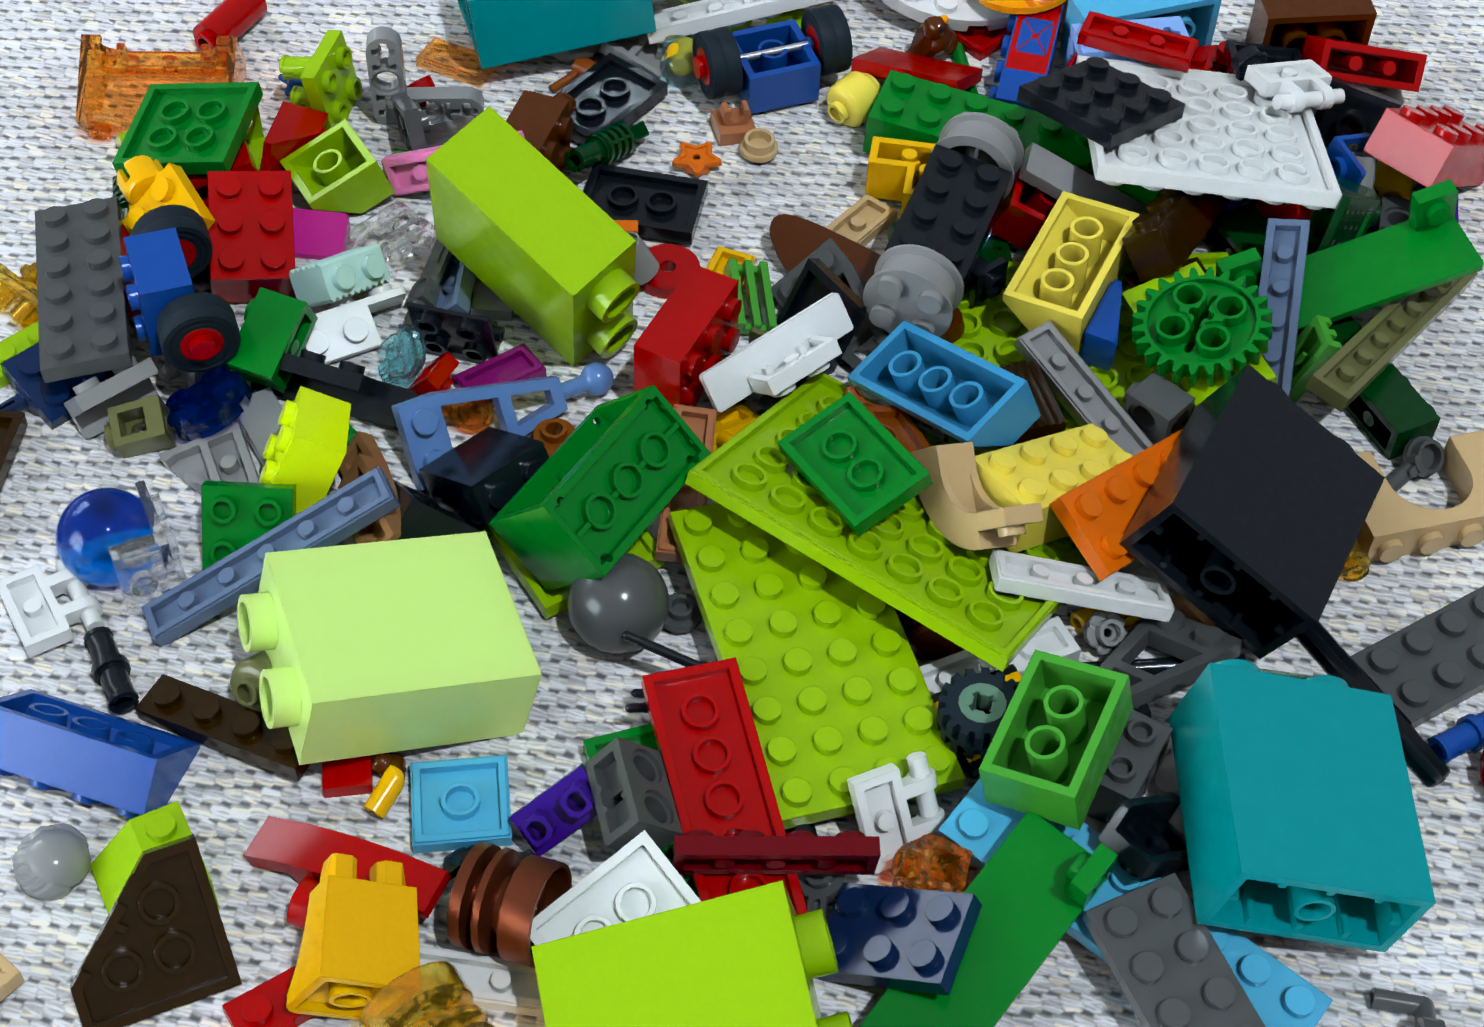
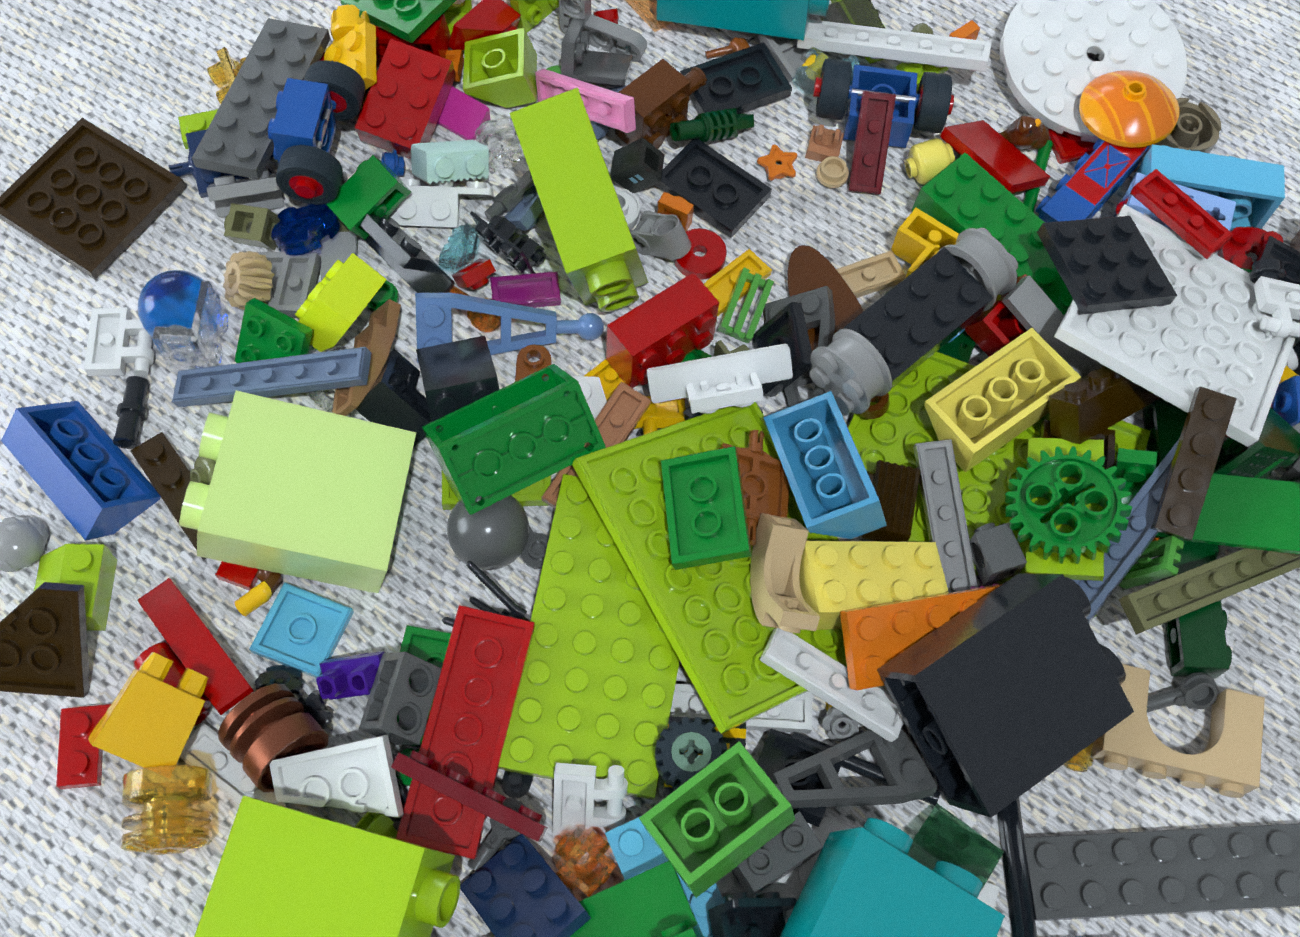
camera: 25 degrees right, 15 degrees up
black bracket [963,255,1009,306] -> none
blue slope [1079,279,1122,371] -> none
none -> tan gear [222,251,274,310]
none -> dark red tile [848,91,896,194]
none -> dark brown plate [1151,386,1237,541]

